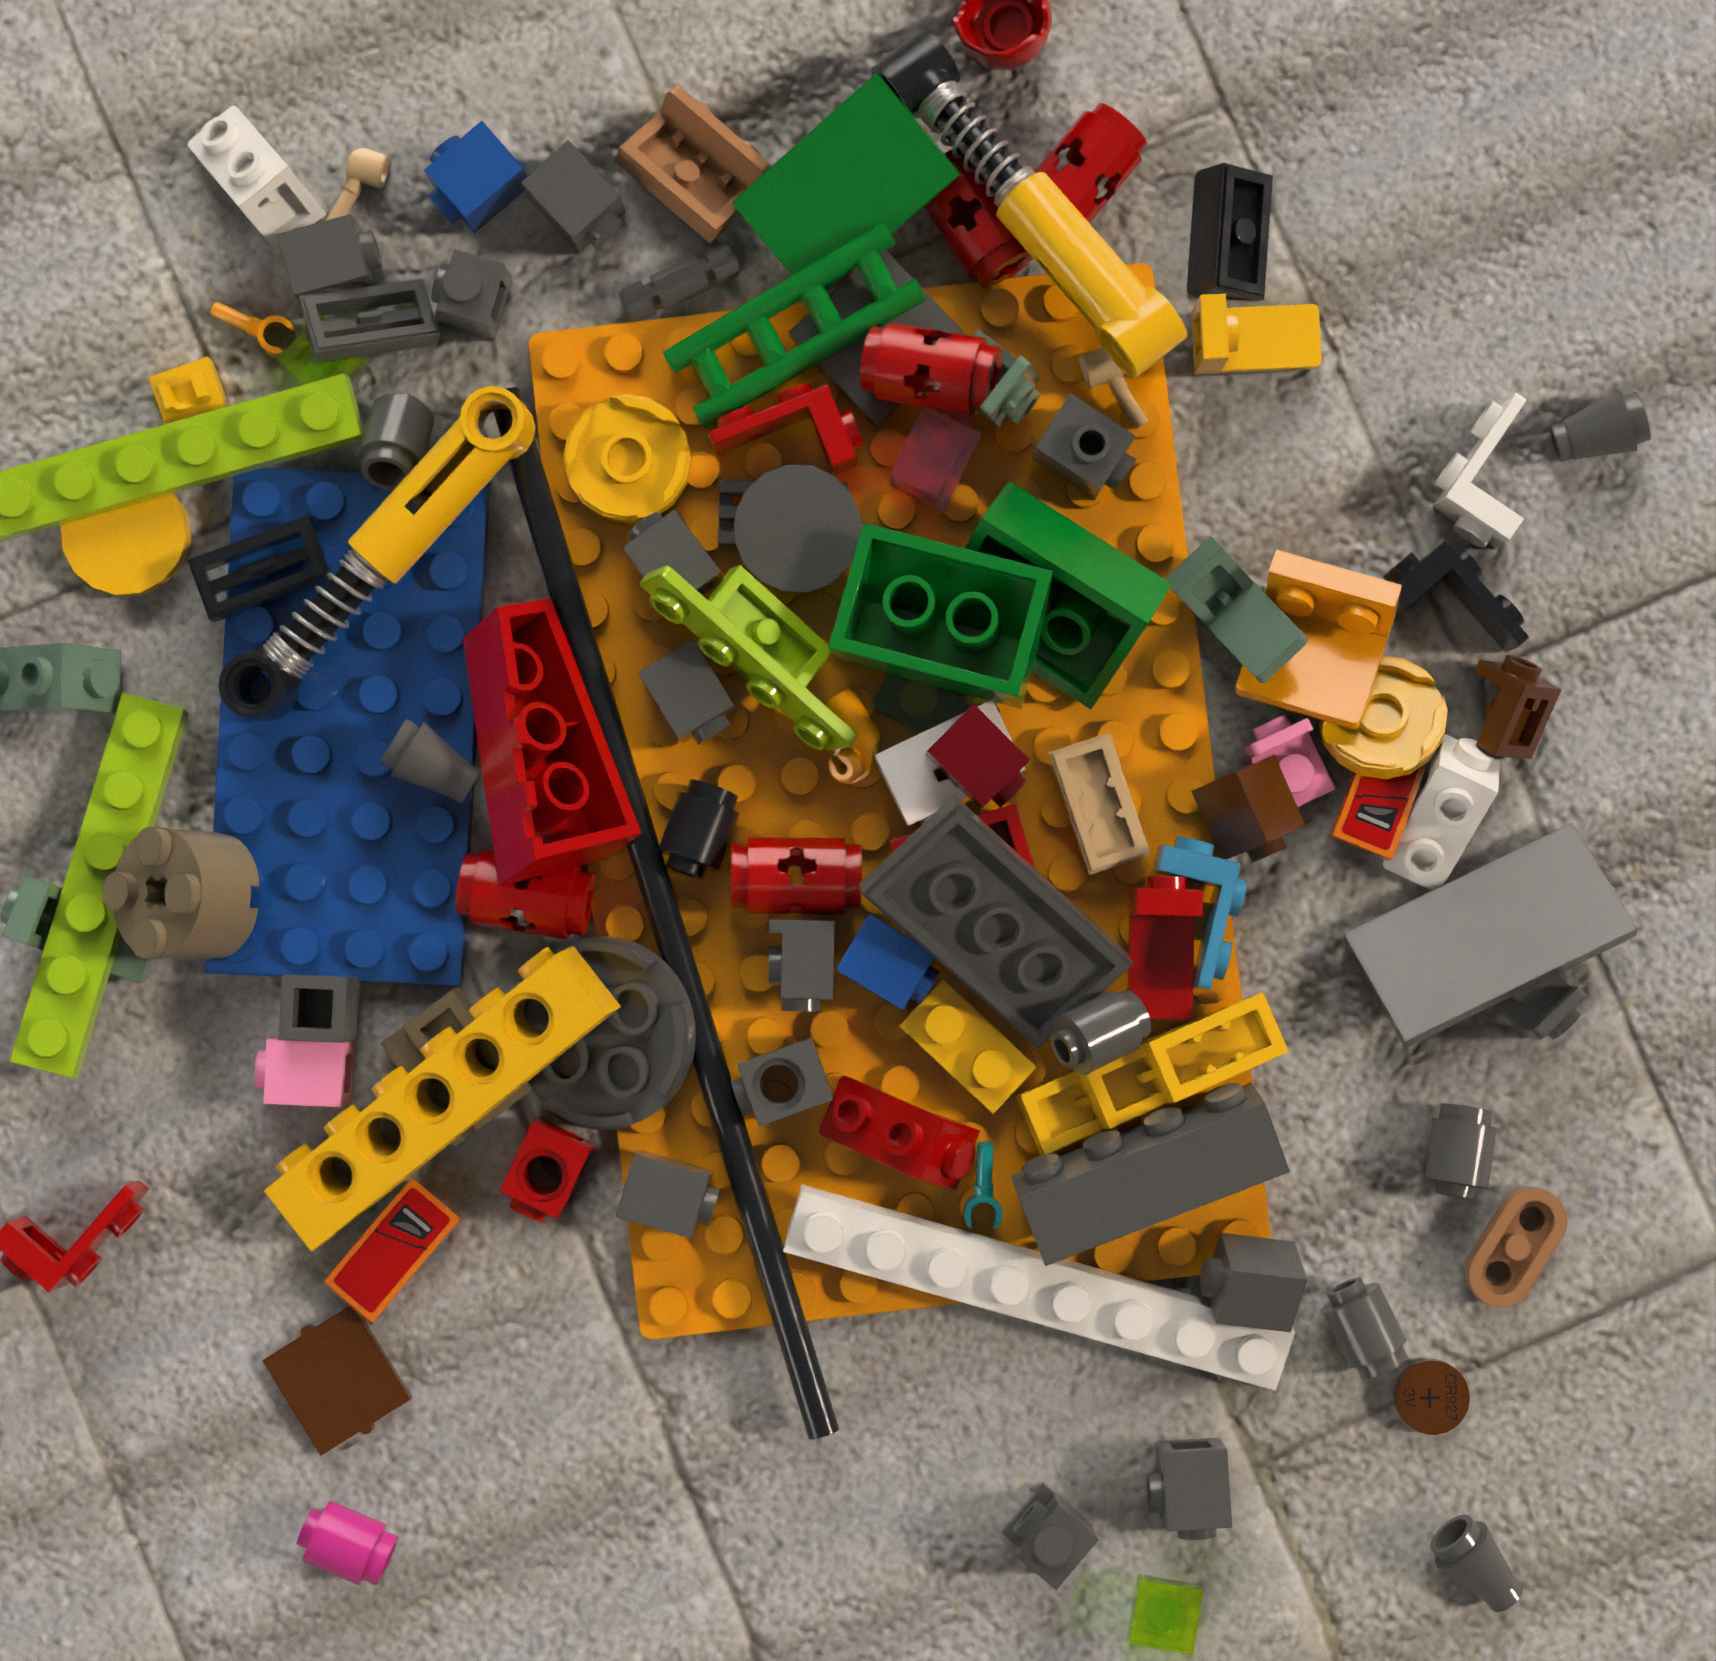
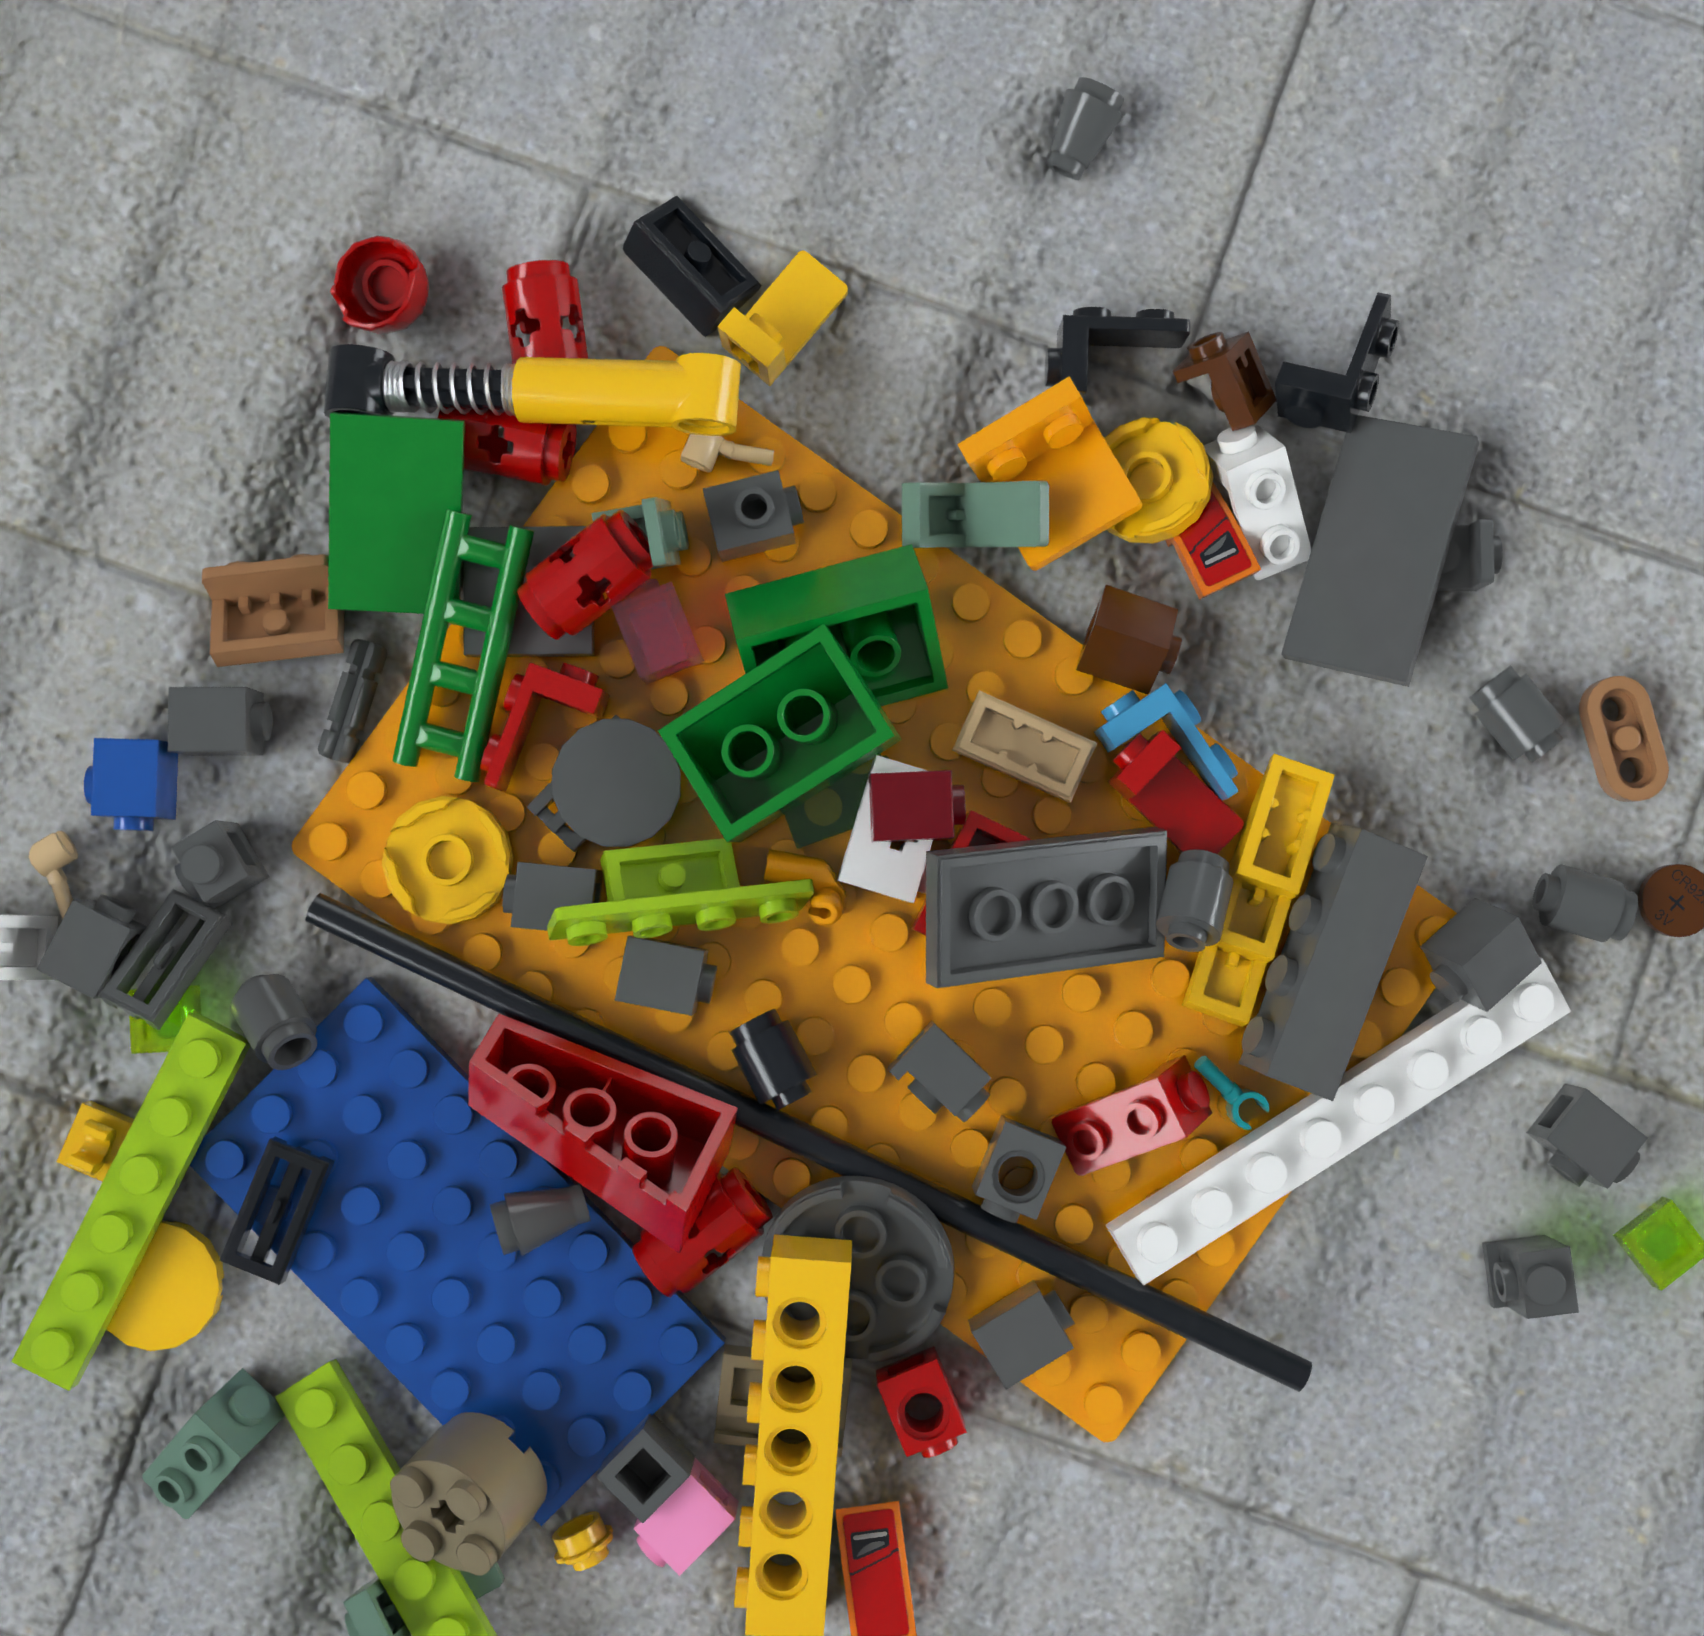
camera: 50 degrees left, 0 degrees up
light orange hand [211,302,296,358] -> none
piece [218,386,535,721] -> none
red piece [731,837,862,915] -> none
blue brick [836,914,940,1010] -> none
yellow plate [899,979,1037,1114] -> none
bright pink bracket [1242,714,1335,807] -> none
white bracket [1433,393,1527,549] -> none
none -> yellow plate [552,1511,613,1571]
none -> black bracket [1275,292,1399,433]

